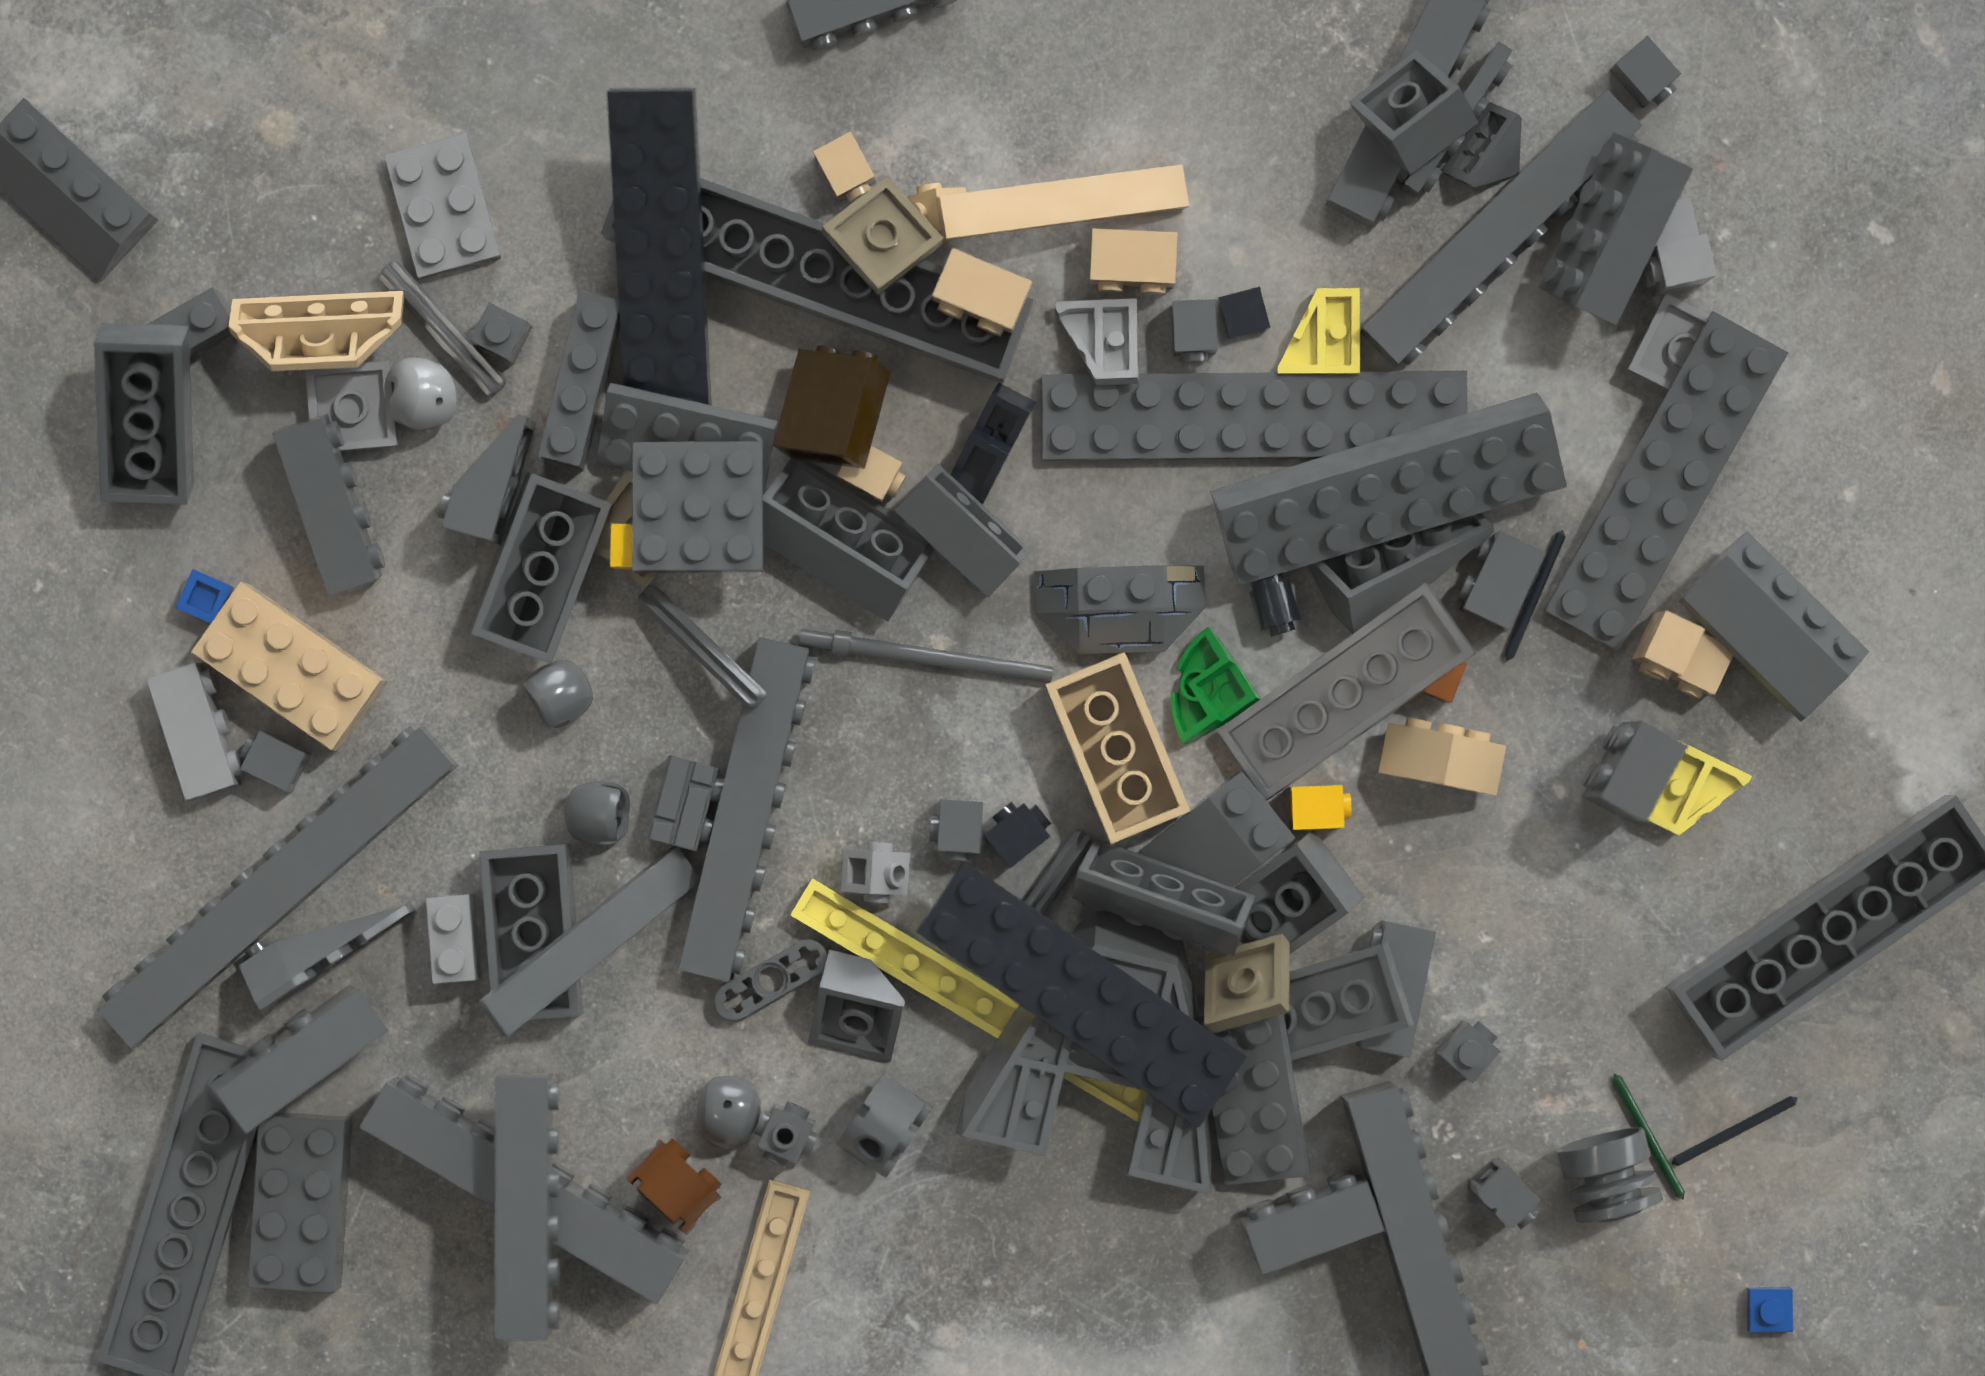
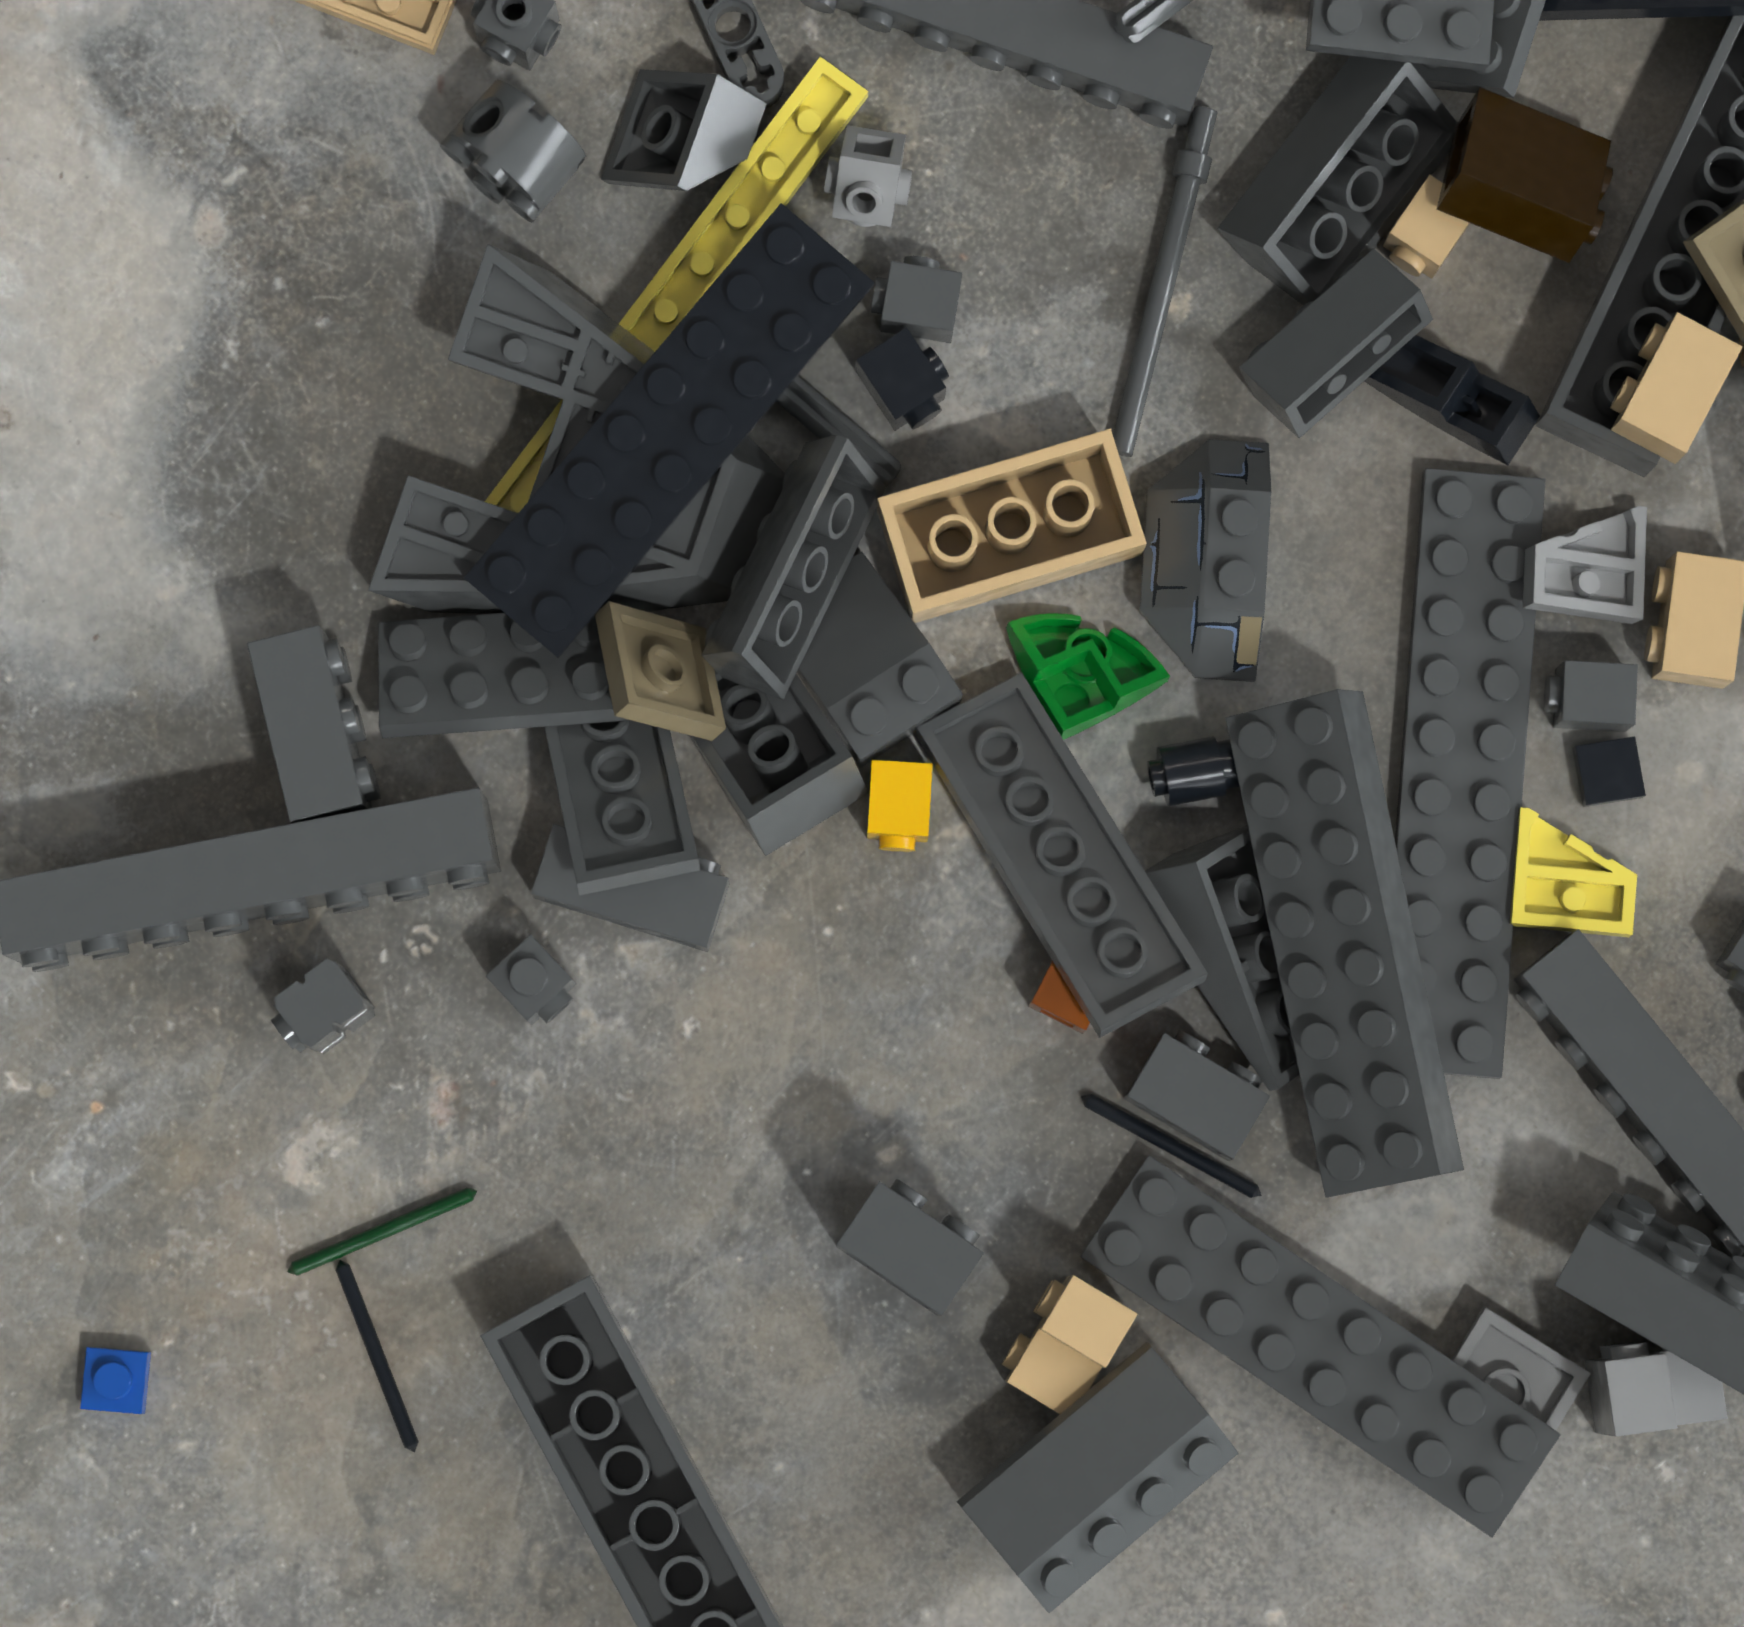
camera: 95 degrees right, 5 degrees down
tan brick [1378,718,1506,796] -> none
dark grey wheel [1557,1127,1663,1223] -> none
light yellow wing [1648,741,1752,836] -> none

